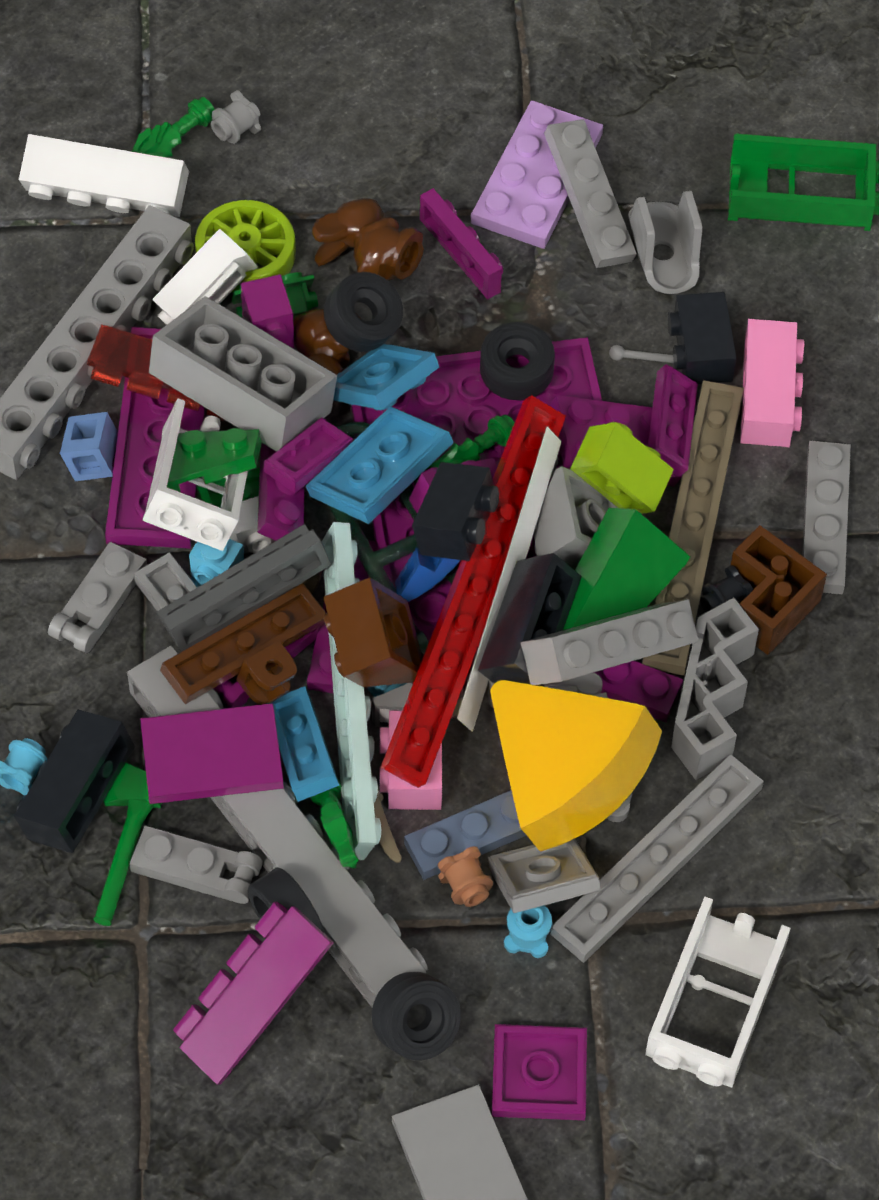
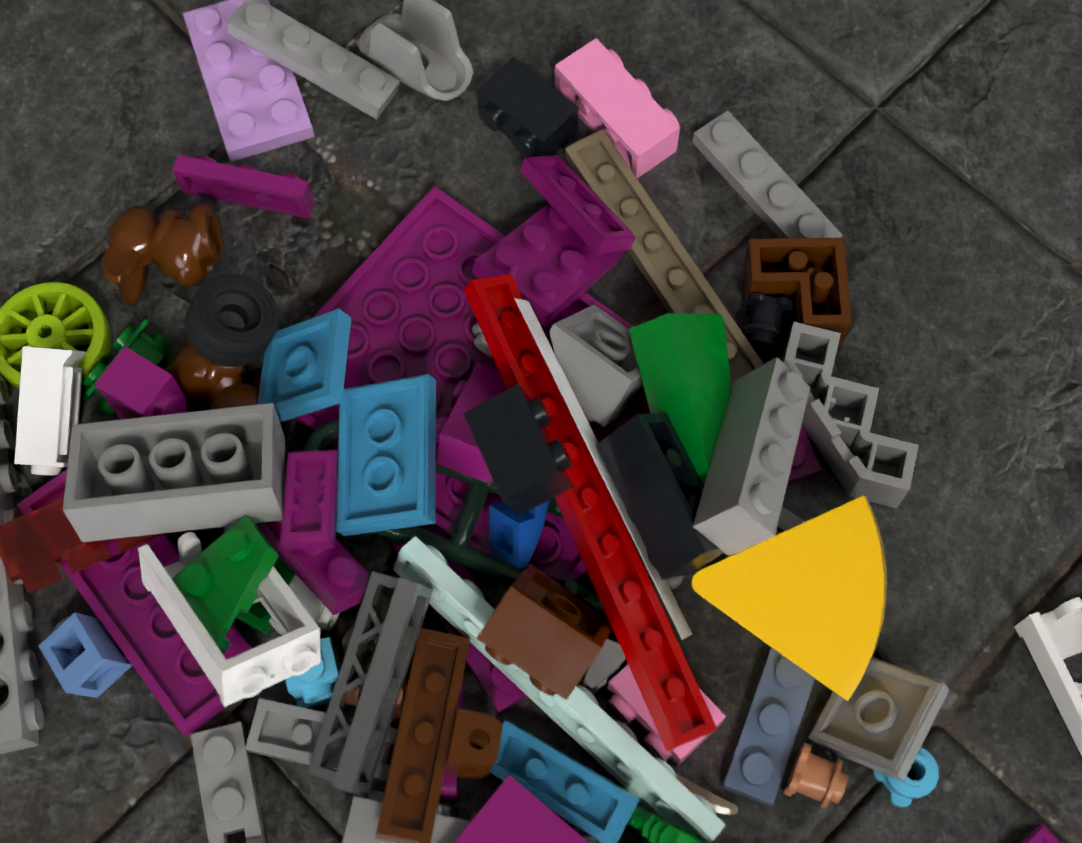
camera: 40 degrees left, 10 degrees up
green piece [414,414,515,485] -> none
black tyre [480,322,555,400] -> none
light grey plate [550,754,764,963] -> none
lime brick [570,422,674,514] -> none
light grey hinge [609,345,674,363] -> none

